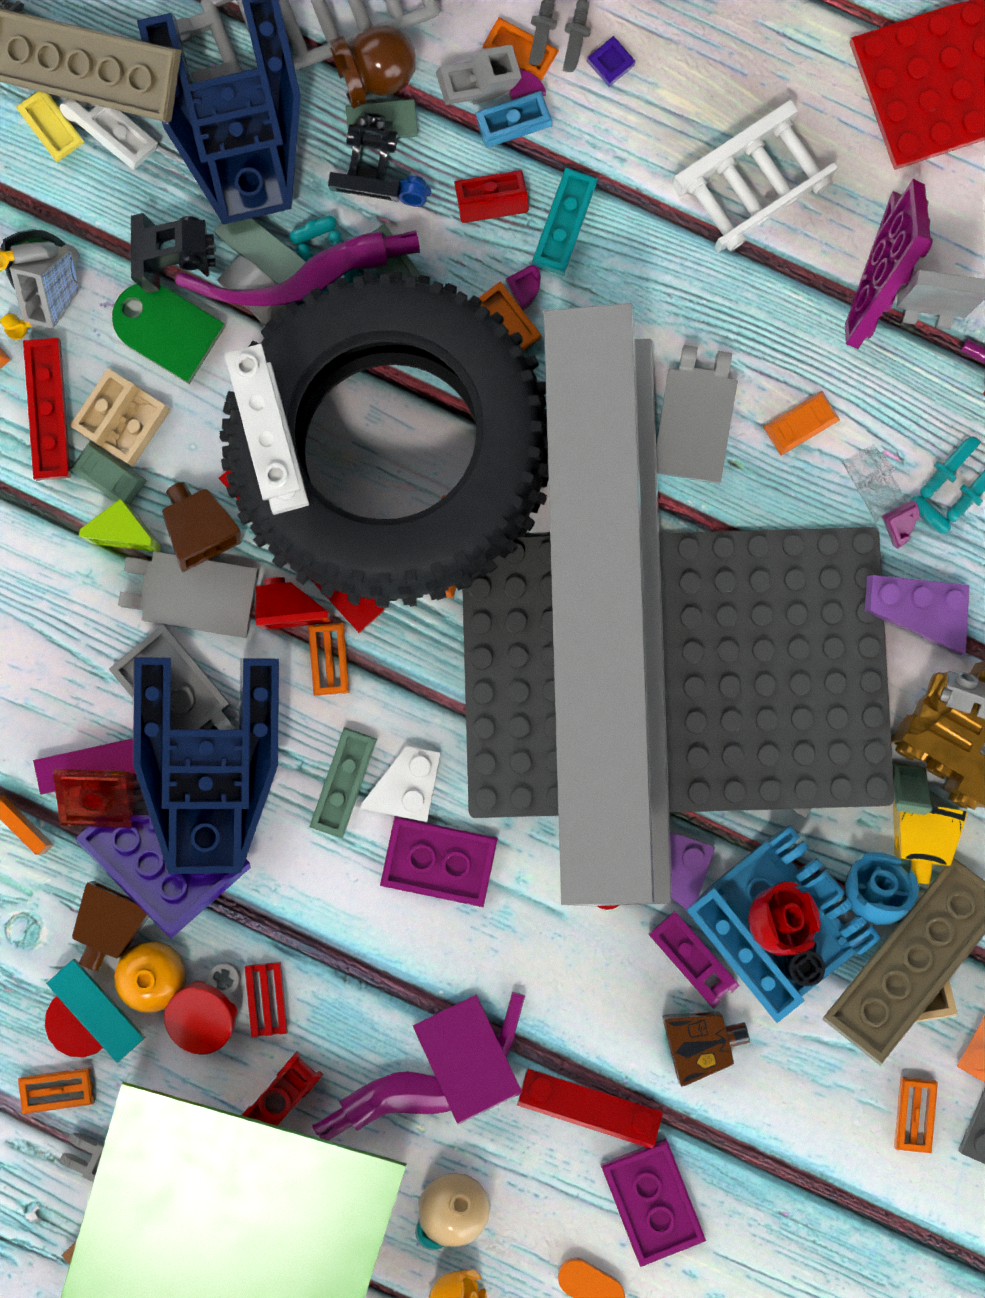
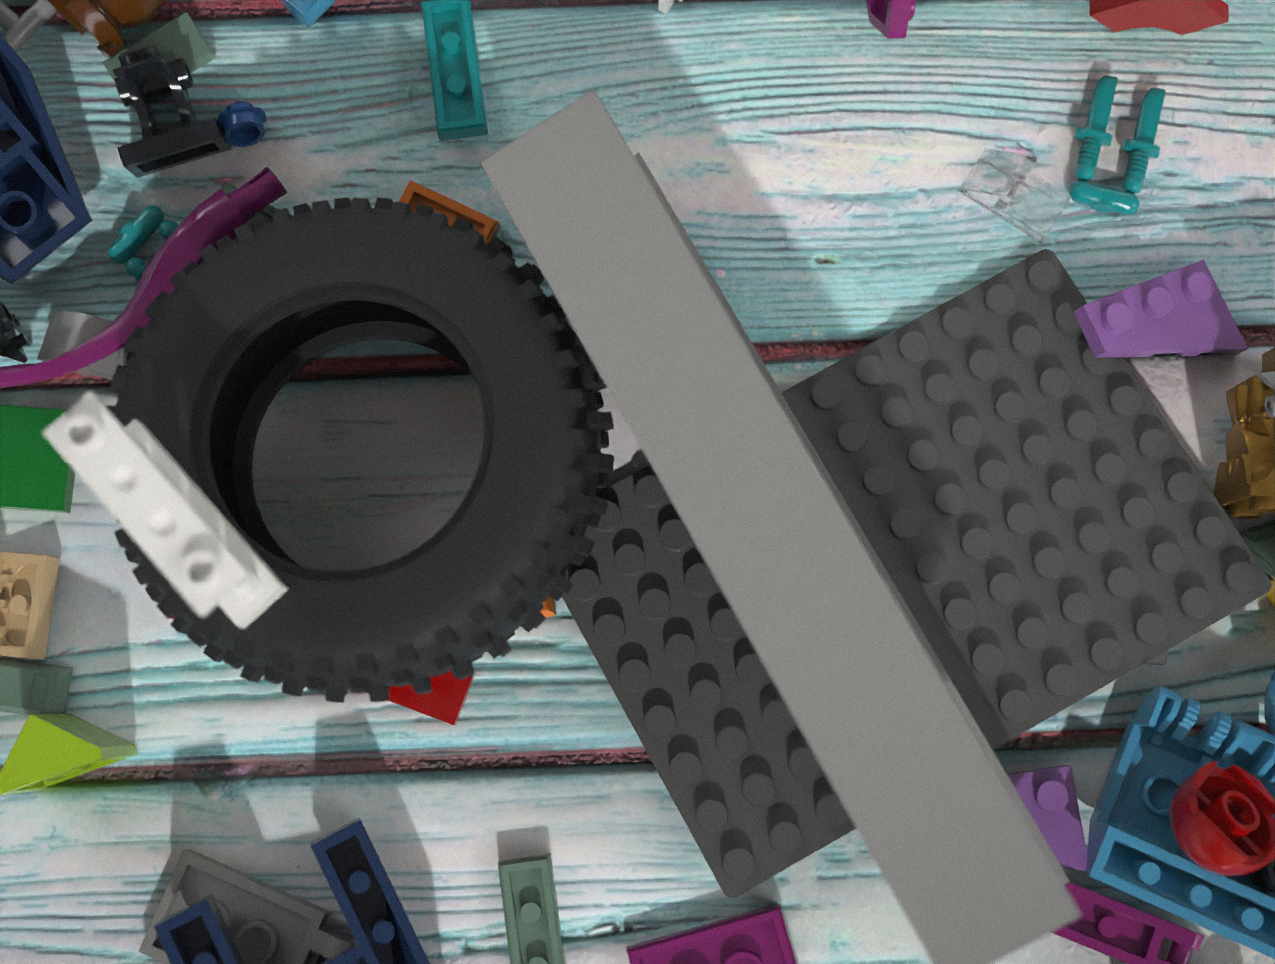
camera: 25 degrees left, 5 degrees down
light grey tile [118,551,259,638] -> none
reddish brown torso [162,482,242,573] -> none
sand green tile [213,218,306,284] -> none
red slope [255,577,333,630] -> none
orange tile [308,623,349,696] -> none
white wing [360,746,441,822] -> none
red slope [454,170,529,223] -> none
magenta tile [505,265,540,311] -> none
light grey tile [656,345,738,484] -> none
orange tile [763,391,840,456] -> none
magenta tile [882,500,919,549] -> none

